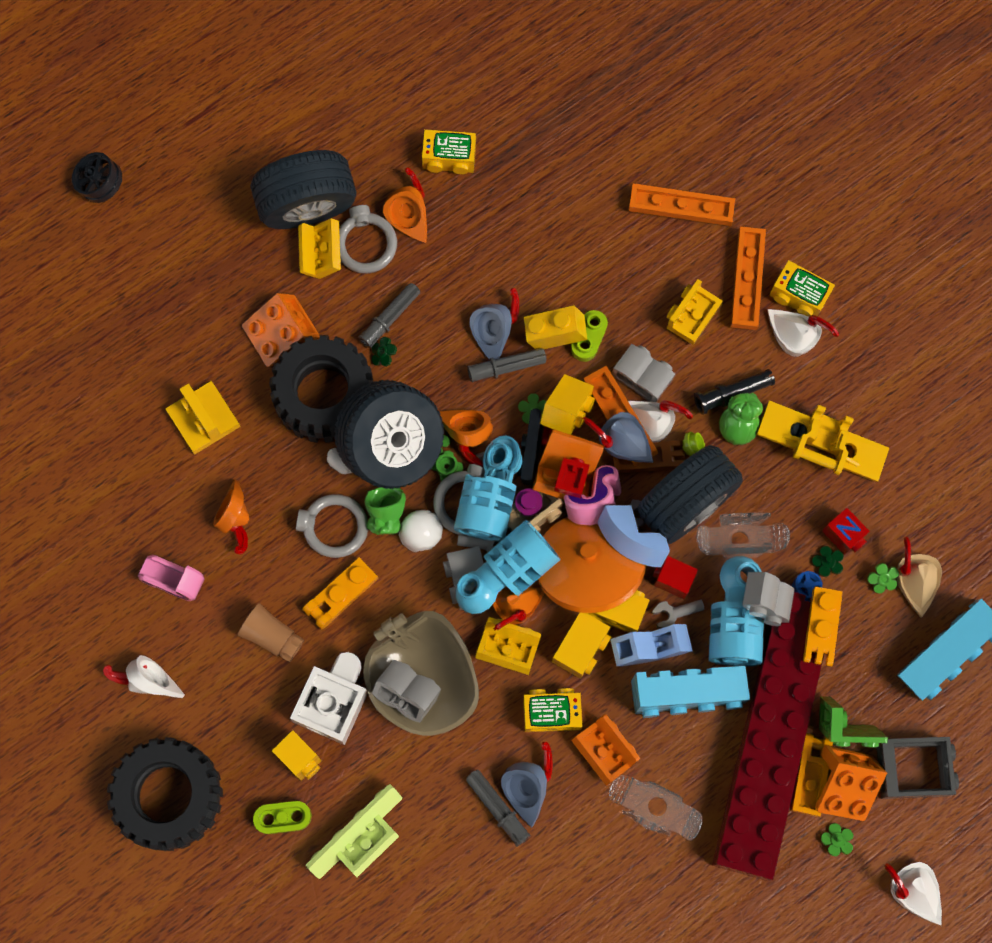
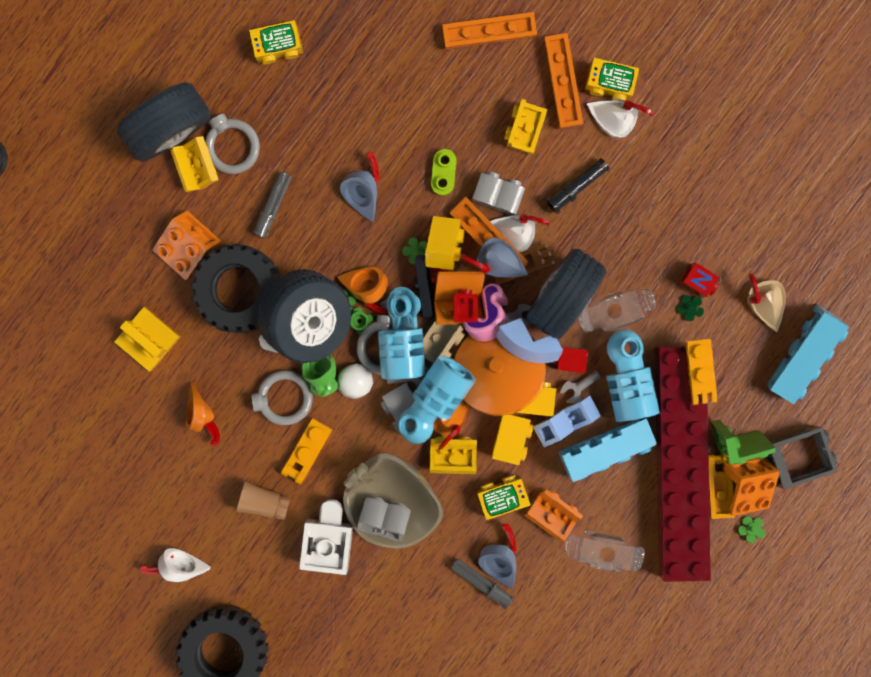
camera: 15 degrees left, 15 degrees up
bright pink animal [138,555,205,601] -> none
lime plate [253,801,312,834] -> none
yellow brick [272,730,322,781] -> none
yellowish green bracket [306,784,402,879] -> none
dark green plant [371,337,397,367] -> none
orange piece [383,167,427,243] -> none
dark grey axle [467,348,547,382] -> none
magenta plate [515,488,543,516] -> none
yellow brick [524,305,587,349] -> none
lime plate [682,432,705,456] -> none
bright green hair [719,393,763,445] -> none
light grey brick [743,572,794,626] -> none
yellow piece [756,400,889,482] -> none
blue wheel [791,571,823,601] -> none
bright green plant [867,563,899,593] -> none
white piece [884,862,942,926] -> none

